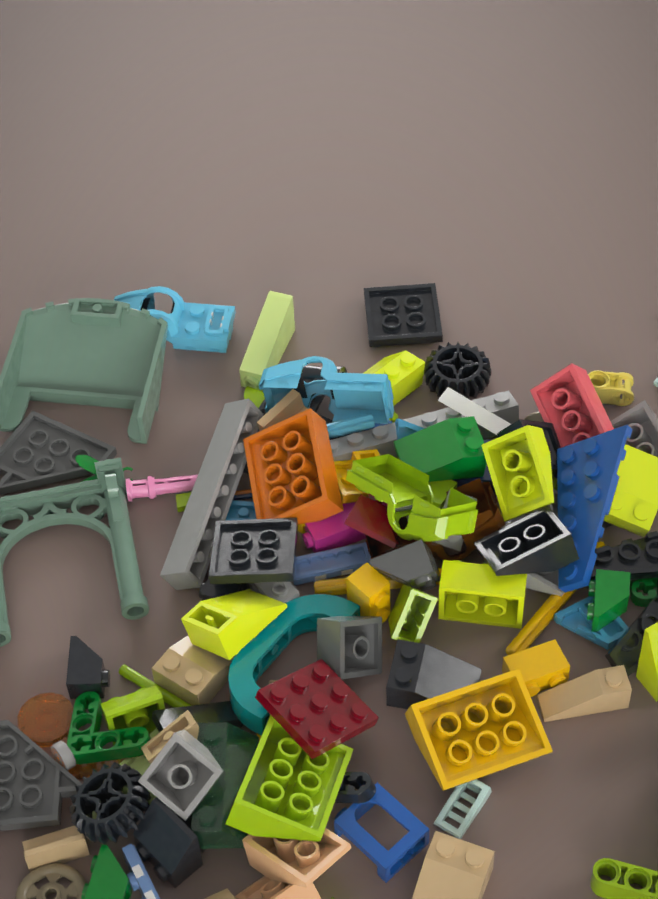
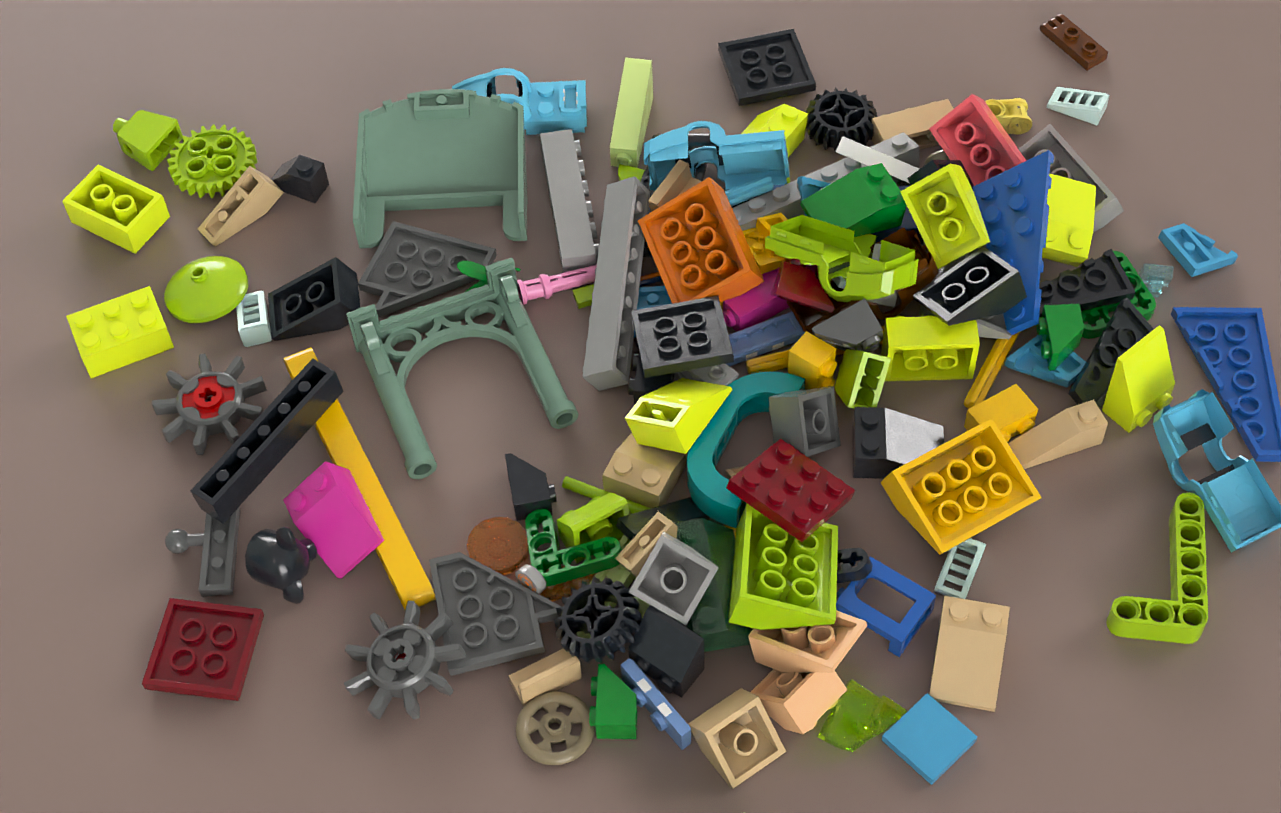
camera: 10 degrees left, 5 degrees up
none -> light grey brick [540,129,599,273]
none -> tan brick [872,99,954,150]

